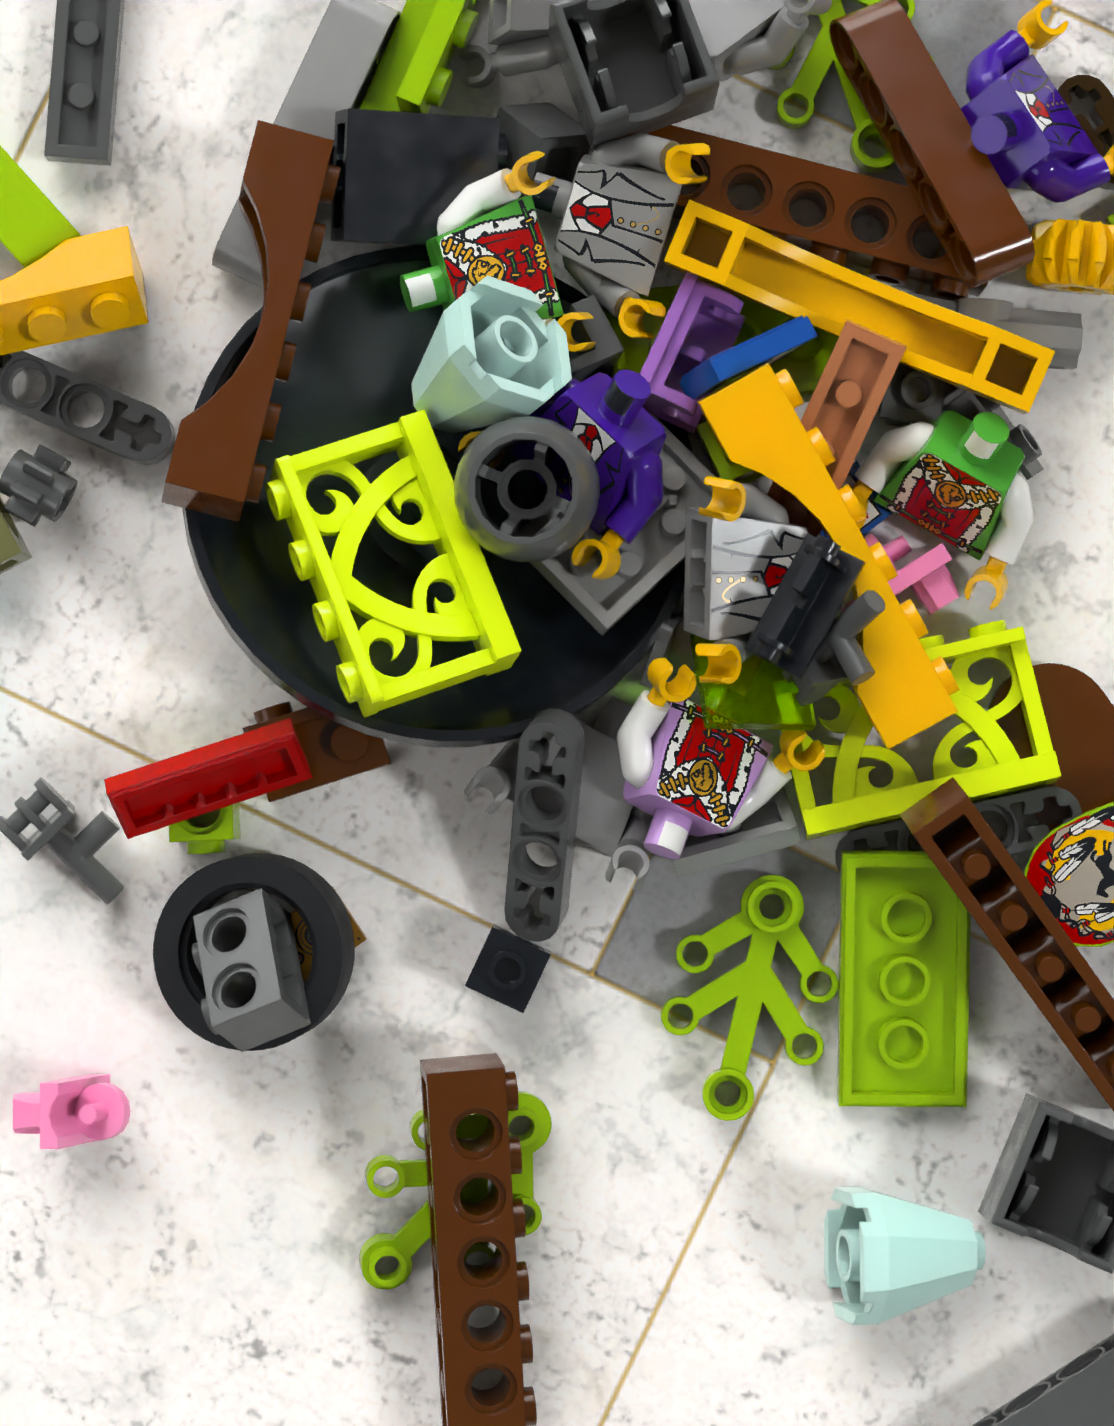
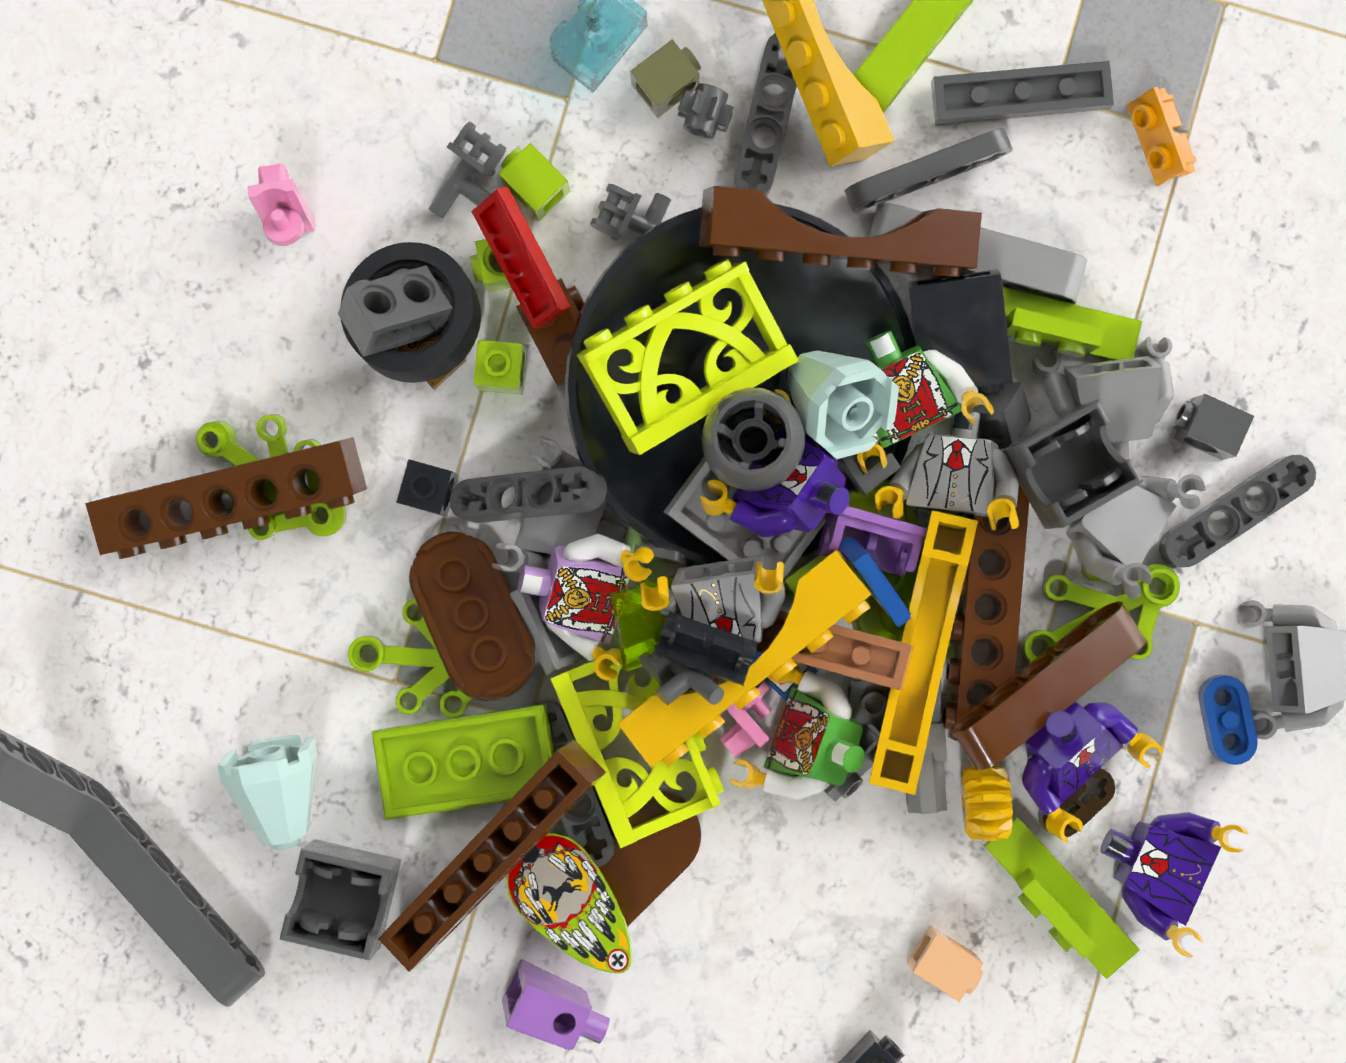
camera: 75 degrees right, 0 degrees up
none -> reddish brown tile [409,531,535,701]
none -> lime brick [473,340,527,395]
none -> lime brick [498,143,570,221]
none -> dark grey arm [590,184,671,241]
none -> dark grey beam [844,128,1013,212]

